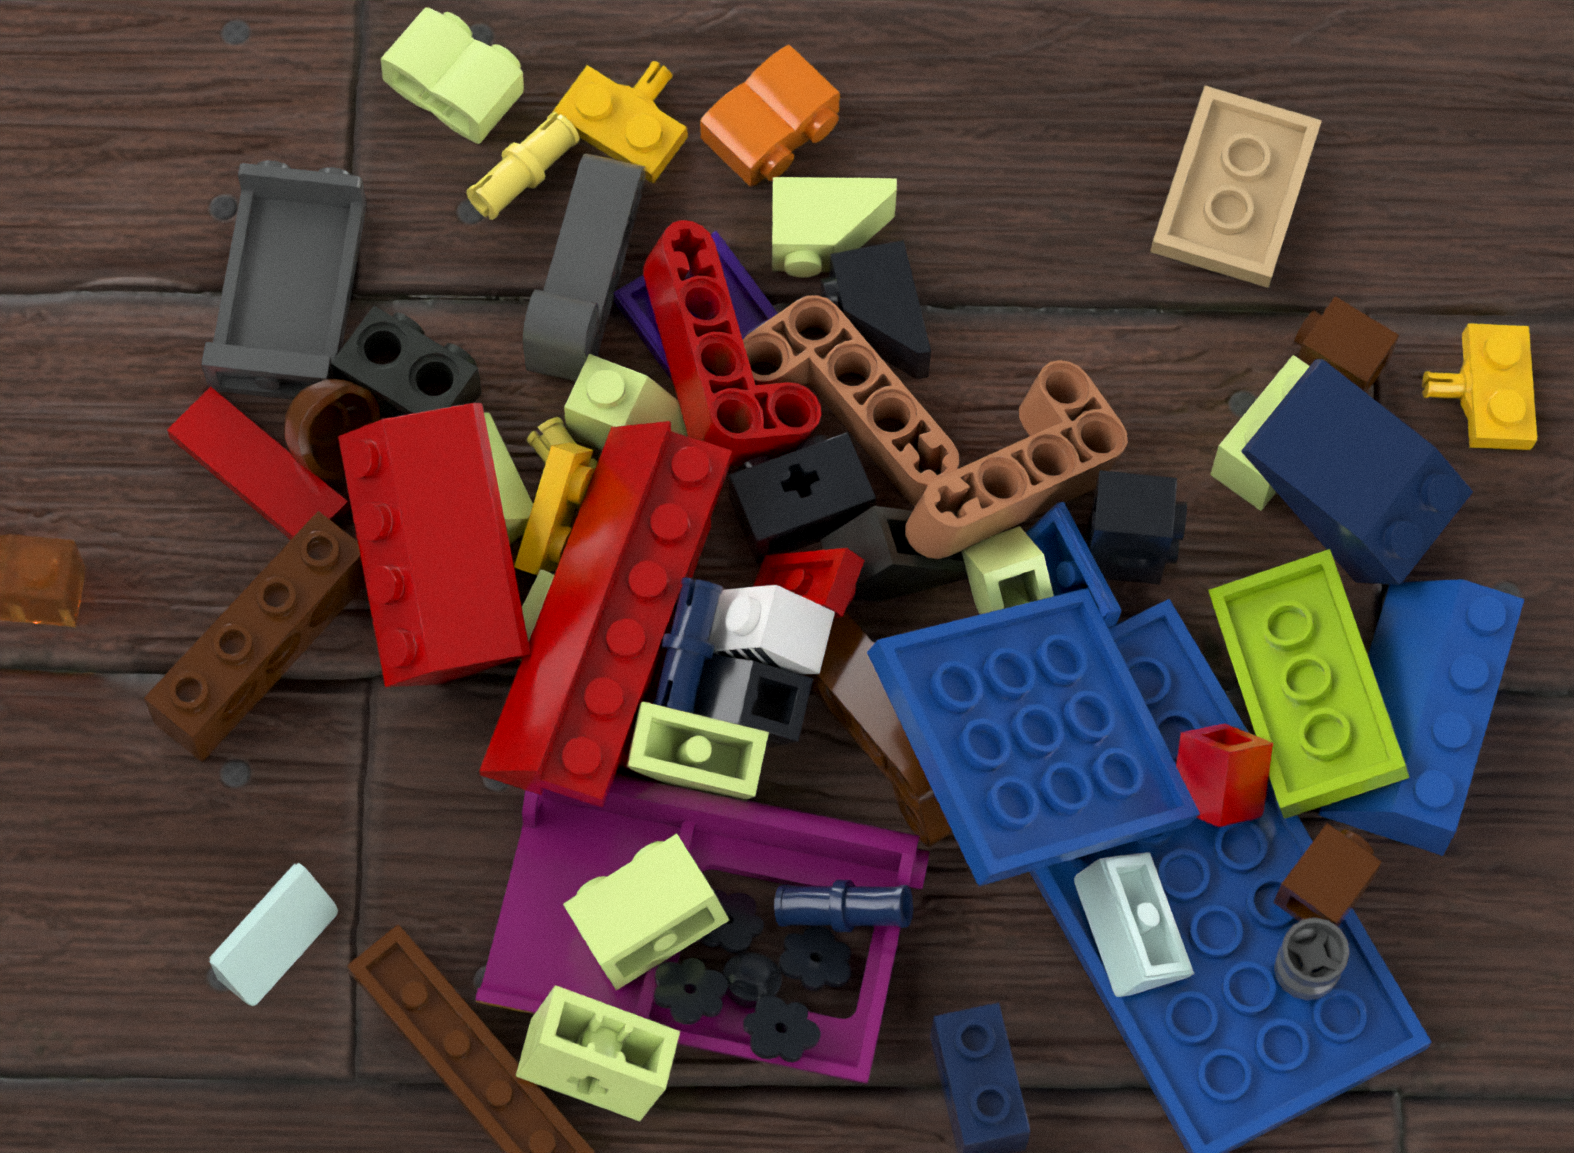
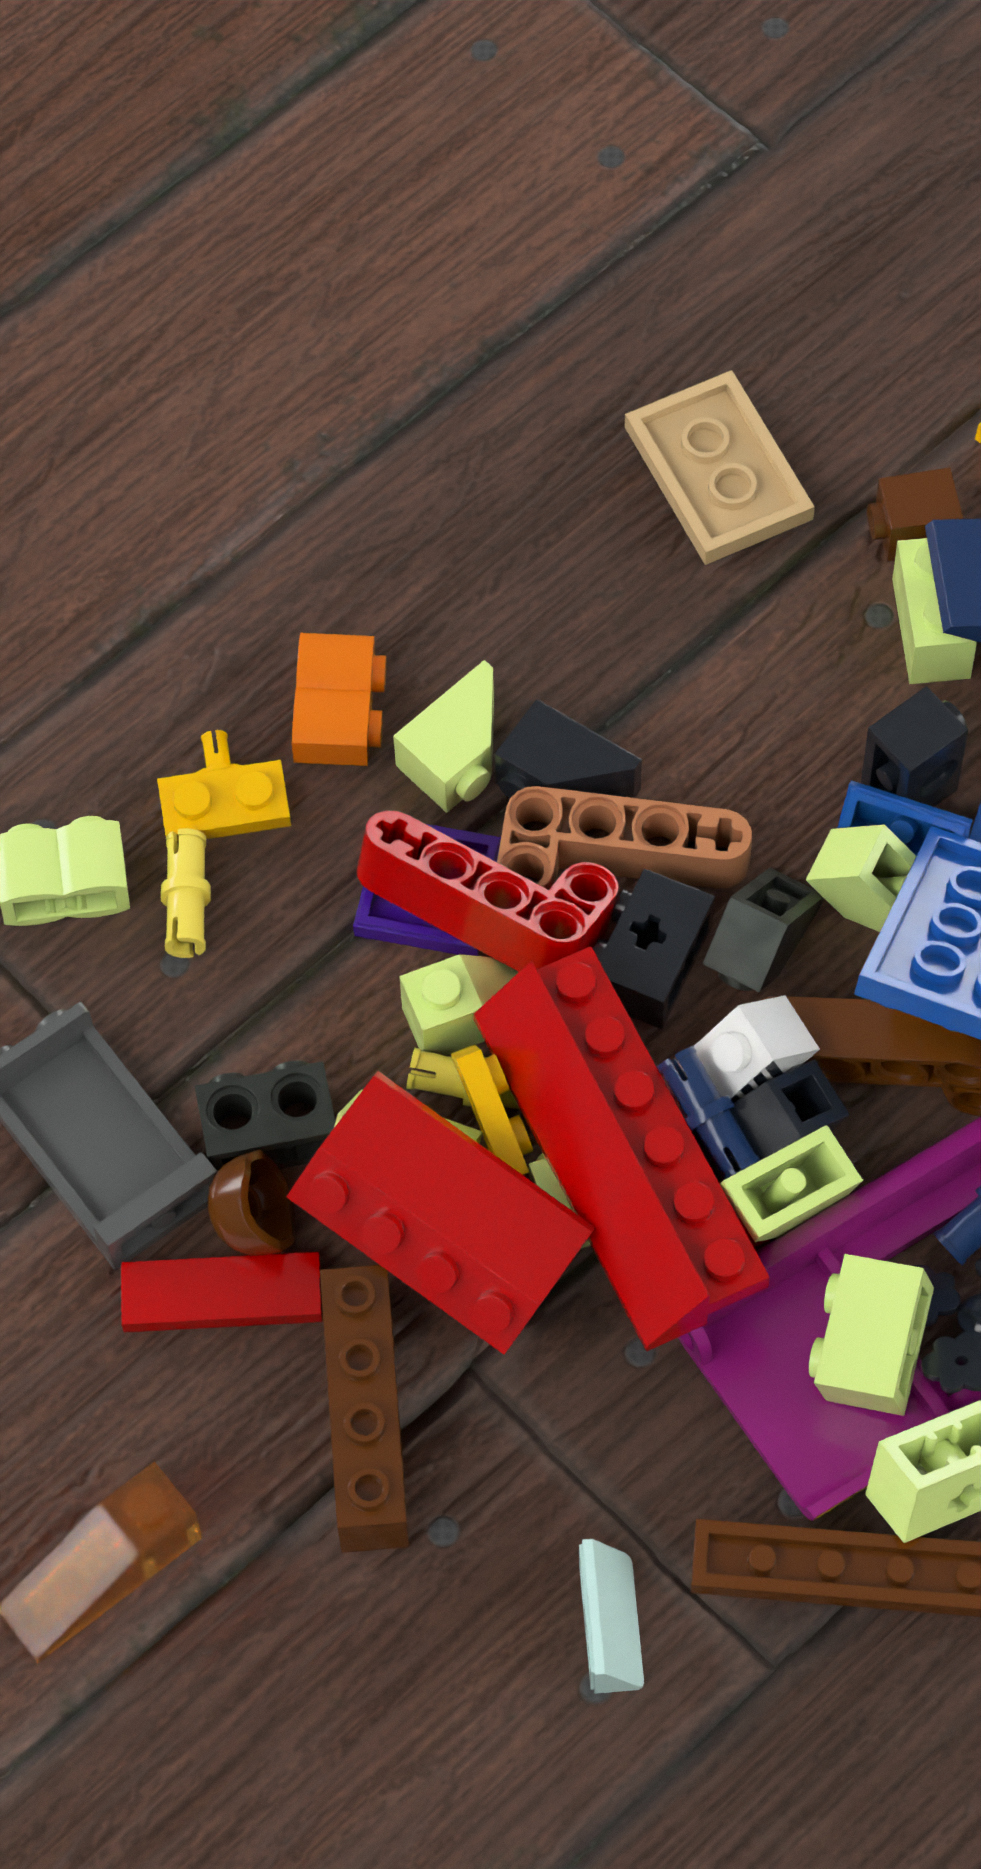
camera: 40 degrees left, 5 degrees down
dark grey beam [523,153,646,382] -> none
red plate [753,548,865,618] -> none
nougat beam [905,360,1128,559] -> none

